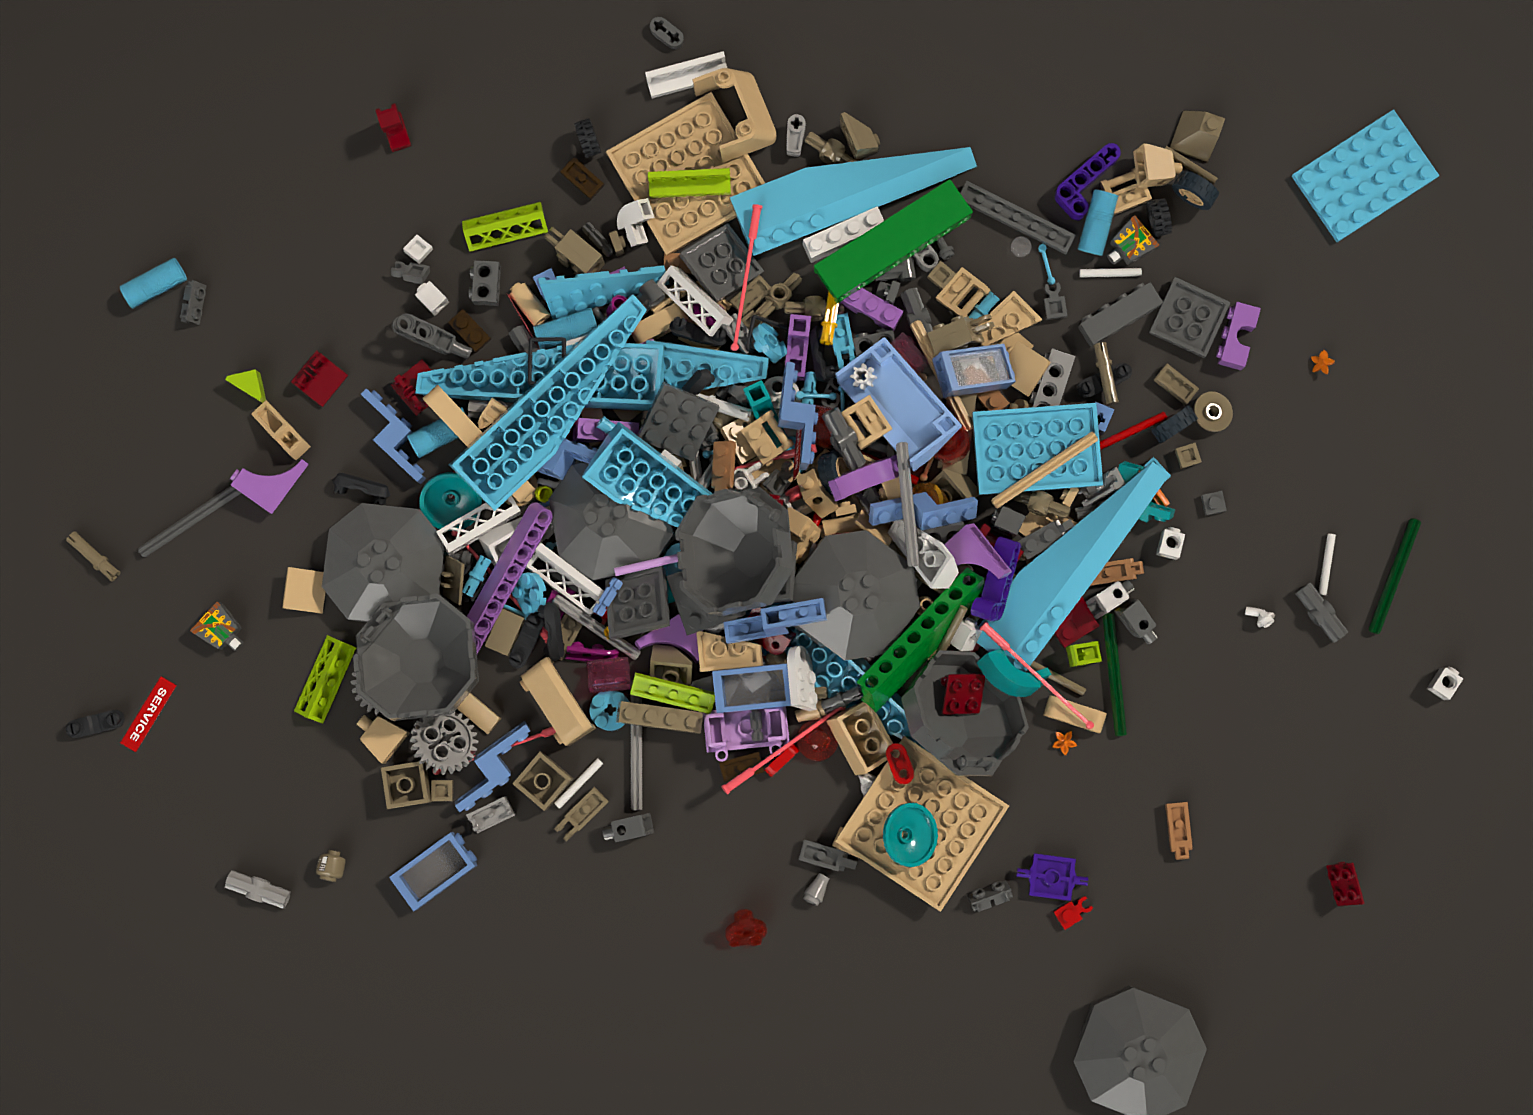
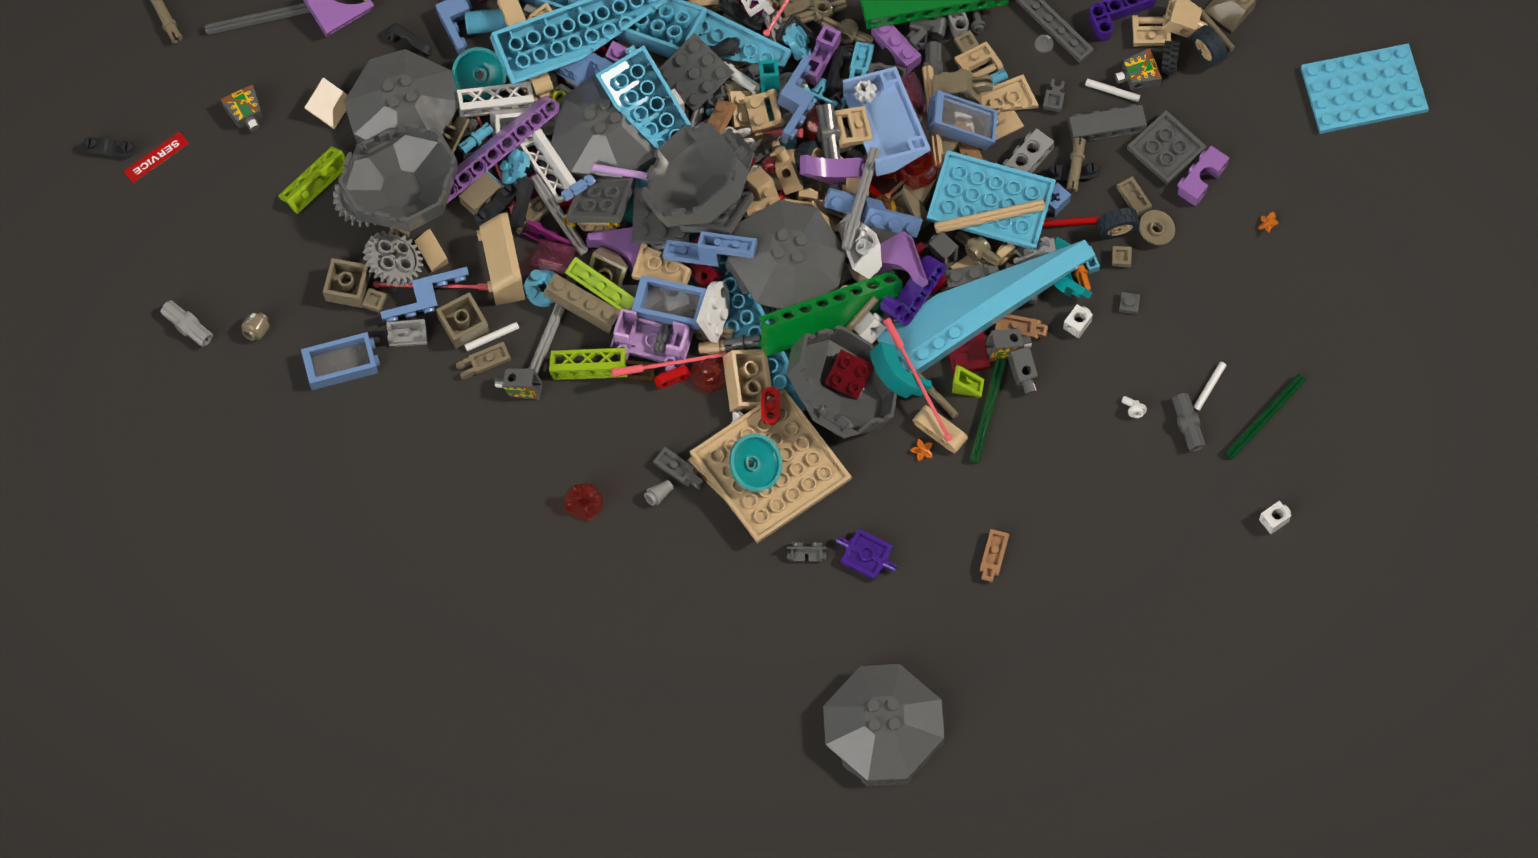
camera: 20 degrees right, 15 degrees down
tan torso [357,715,410,764] -> none
yellow axle [820,292,839,345] -> none
tan piece [996,341,1051,397] -> none
medium azure hinge [1038,244,1055,285] -> none
red plate [1053,896,1093,930] -> none
medium azure piece [1078,190,1119,256] -> none
dark red hinge [1326,861,1365,906] -> none
none -> lime fence [549,348,628,380]

